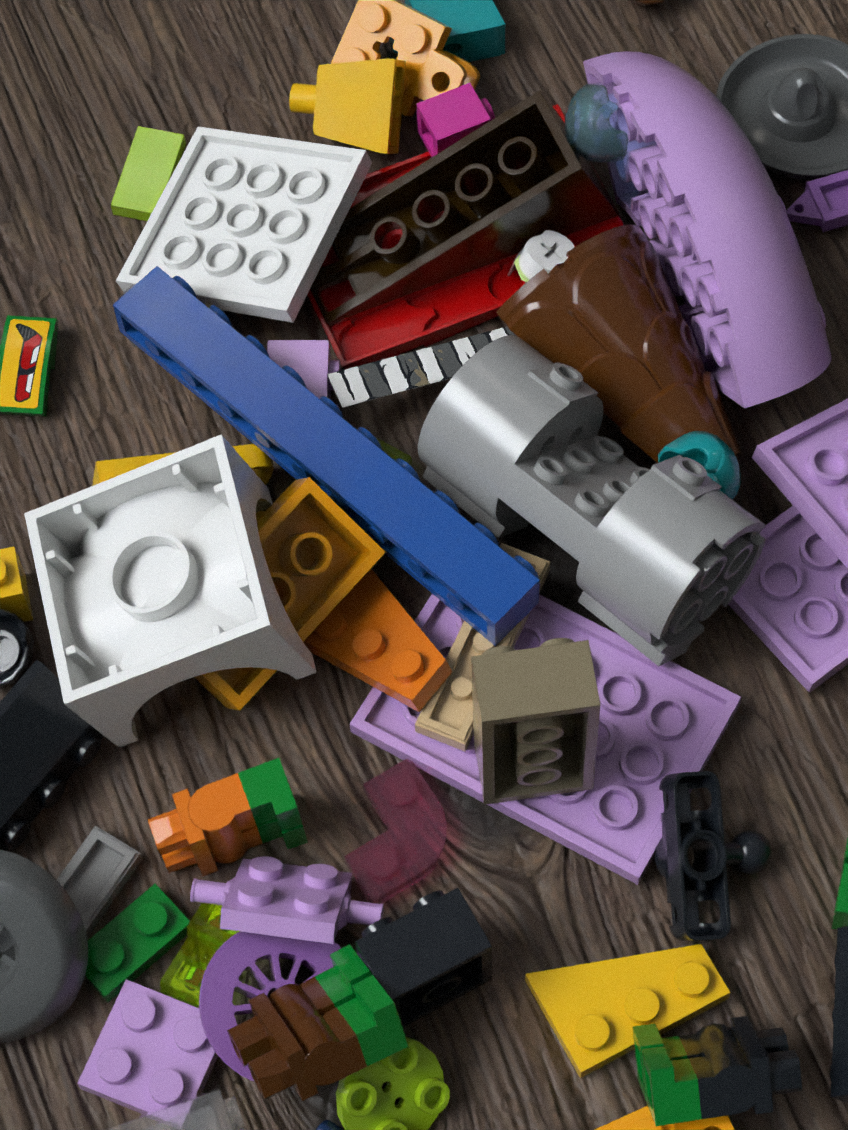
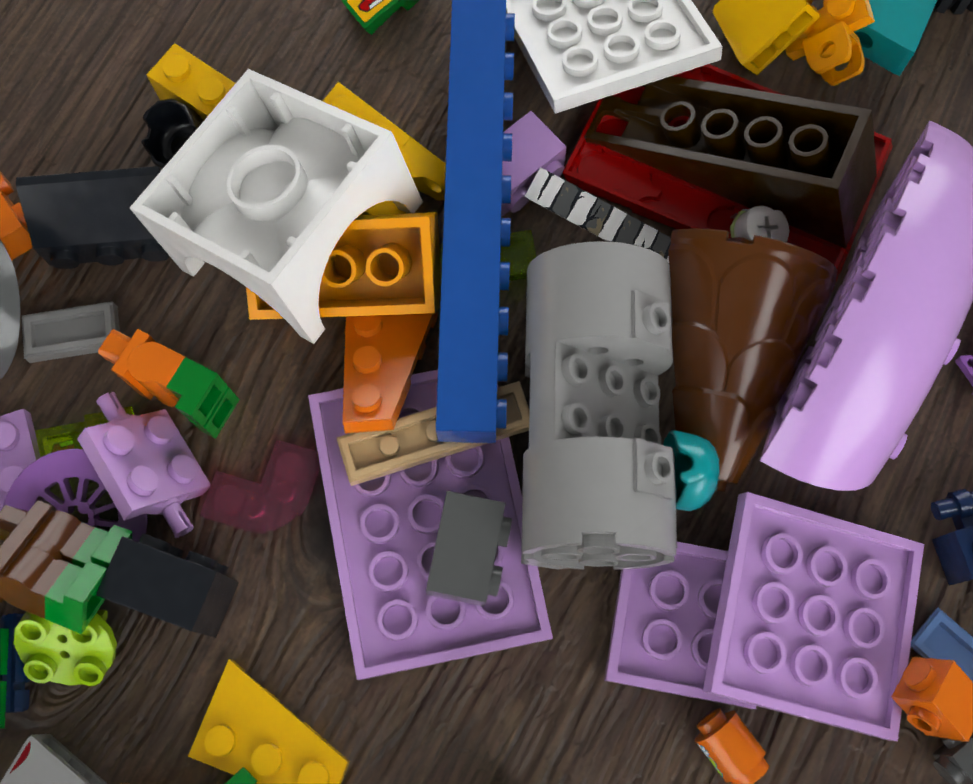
camera: 45 degrees right, 10 degrees up
green plate [85,883,193,1003] -> none
dark pink brick [417,83,495,157] -> none
dark tan brick [471,638,601,805] -> none
clear light blue hair [565,83,628,162] -> none
black piece [655,771,773,941] -> none
none -> dark grey brick [426,491,512,607]

